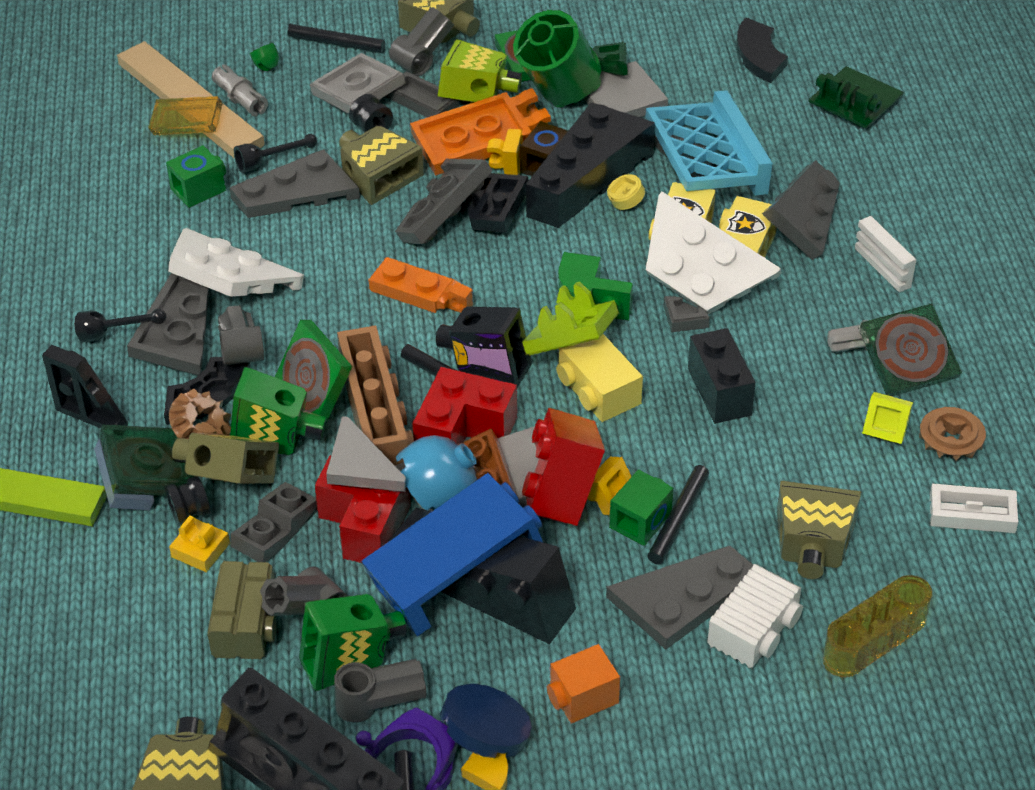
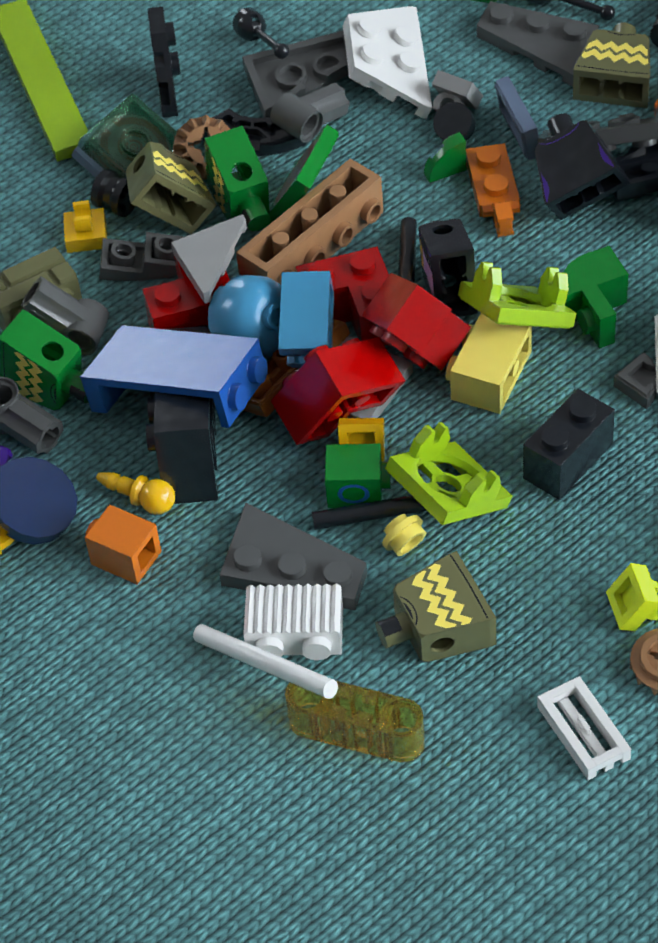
camera: 60 degrees right, 5 degrees up
none -> yellow bar [96,472,175,515]
none -> white bar [193,624,338,699]
none -> dark azure hinge [278,271,334,368]
none -> red brick [361,273,471,371]
none -> light yellow plate [382,514,426,556]
none -> lime piece [385,422,512,525]
none -> green tile [424,132,466,183]
none -> light grey tile [432,70,483,112]
none -> black tile [433,102,476,141]
none -> sand blue tile [495,76,539,160]
none -> black torso [534,113,631,220]

